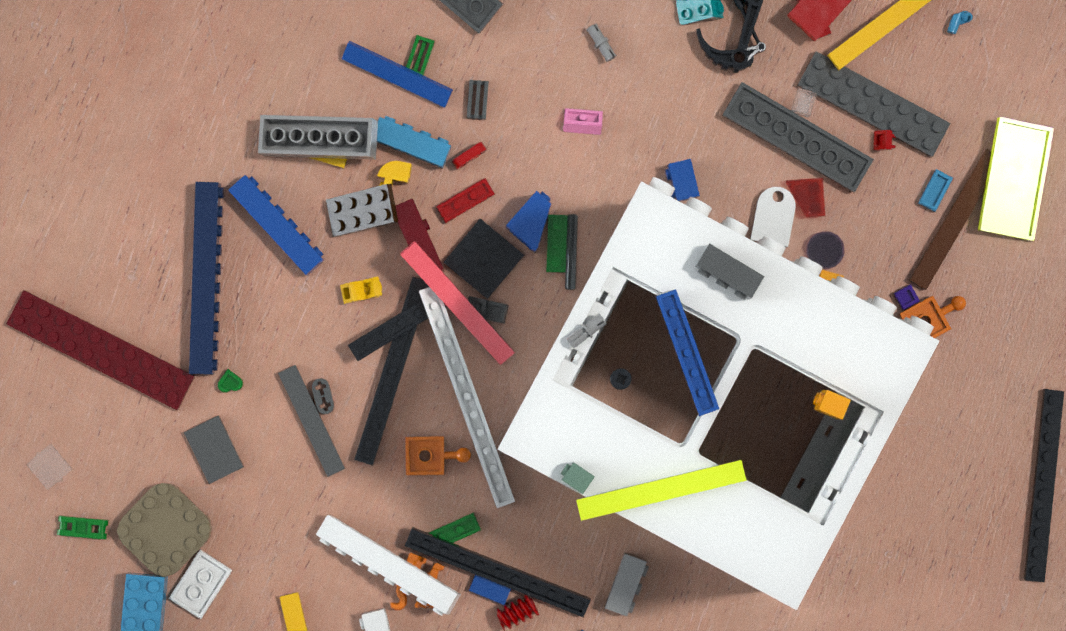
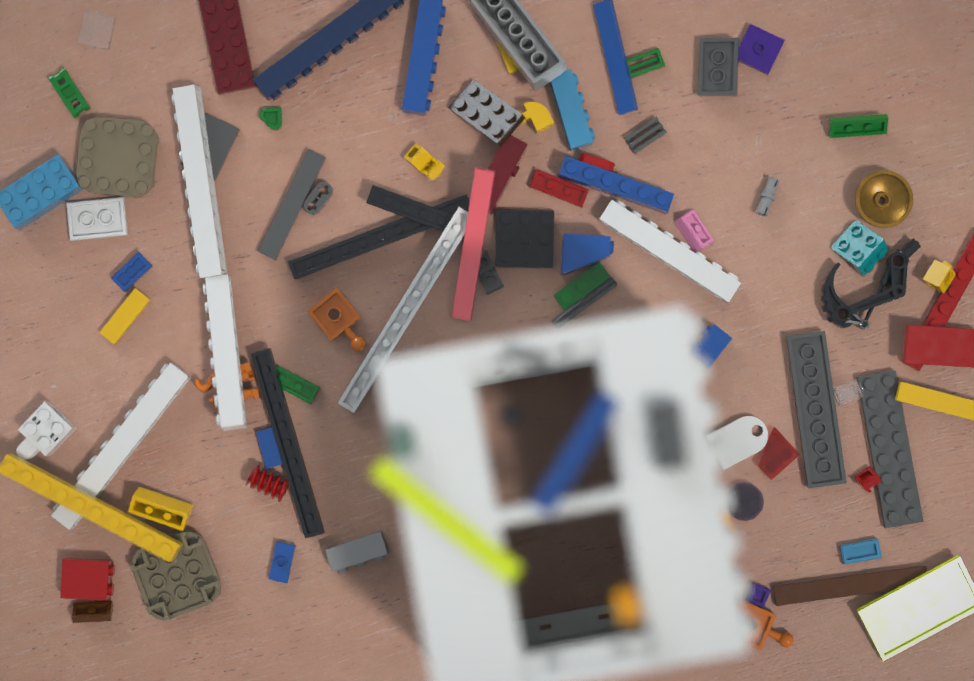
camera: 55 degrees right, 0 degrees up
none -> blue plate [111,252,153,293]
none -> white brick [172,85,228,279]
none -> blue brick [558,156,674,214]
none -> white brick [598,199,741,303]

